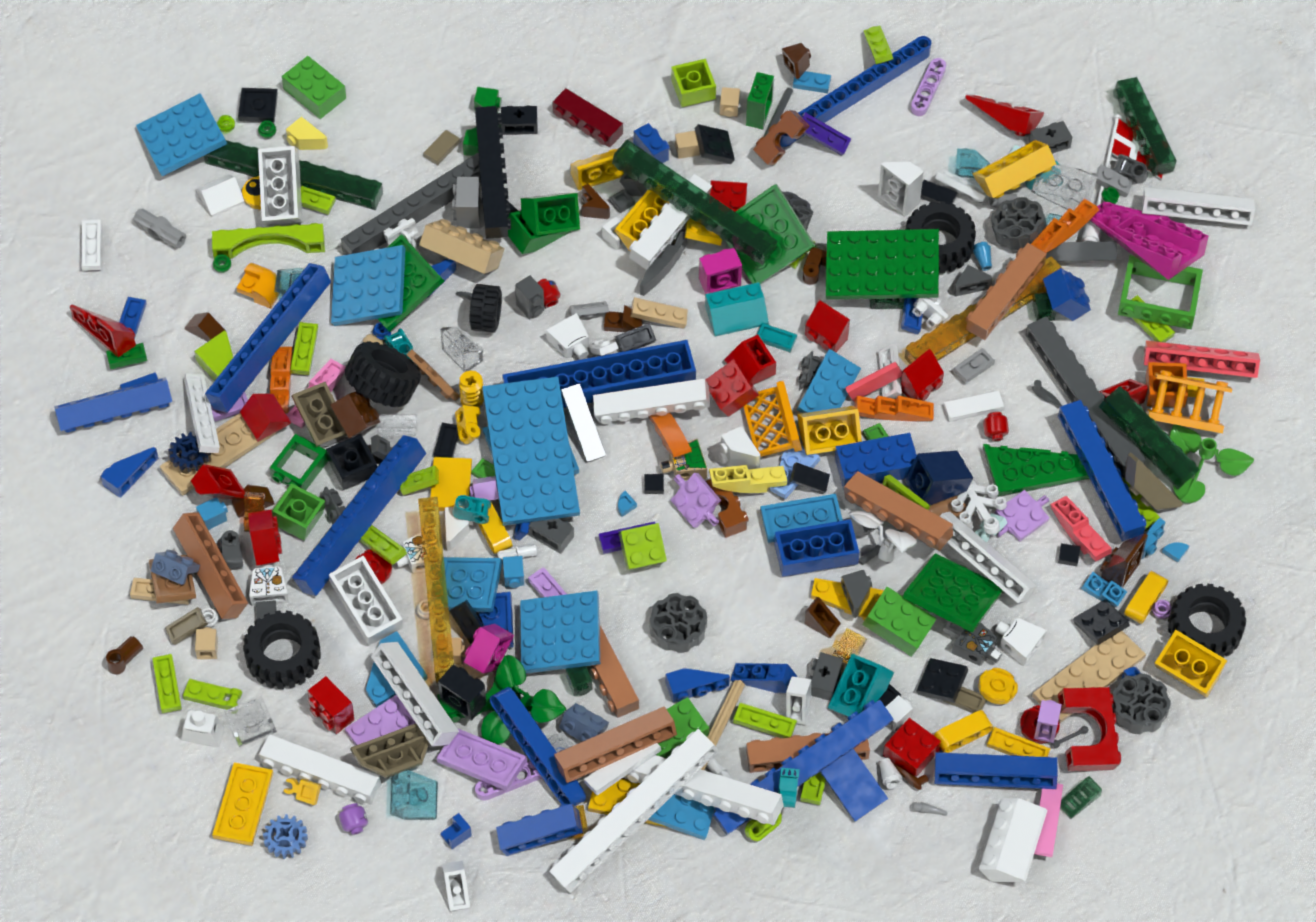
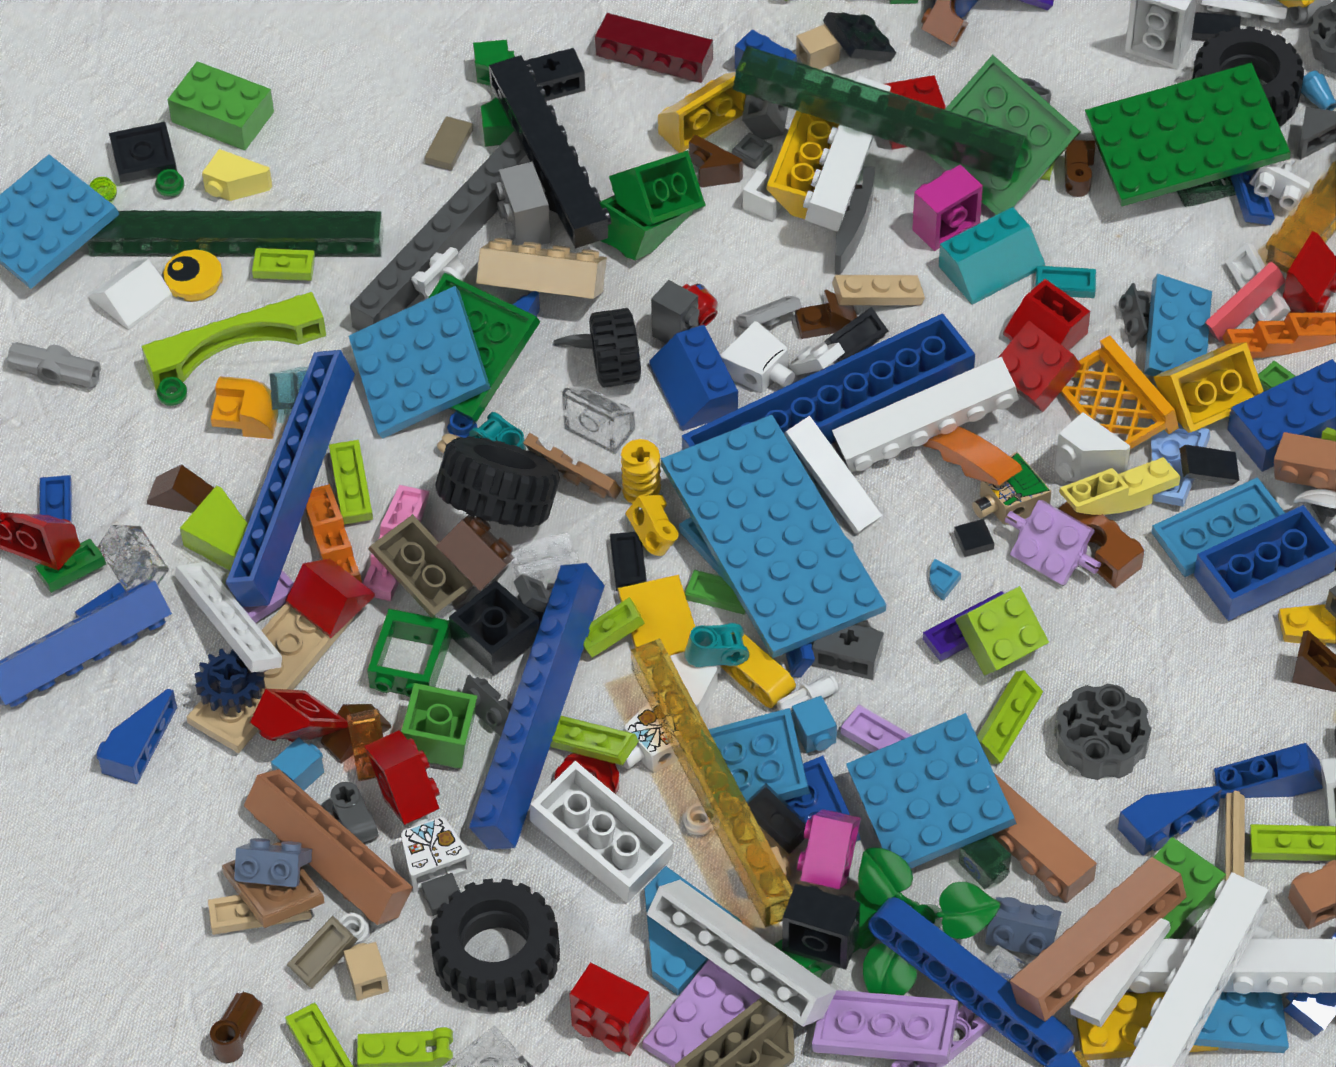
camera: 15 degrees left, 5 degrees down
white brick [258,146,303,226] -> none
lavender brick [470,476,499,501] -> none
yellow plate [685,213,723,246] -> none
red slope [805,300,850,352] -> none
none -> clear brick [97,525,169,591]
none -> blue slope [649,325,738,431]
none -> lime plate [977,670,1044,765]

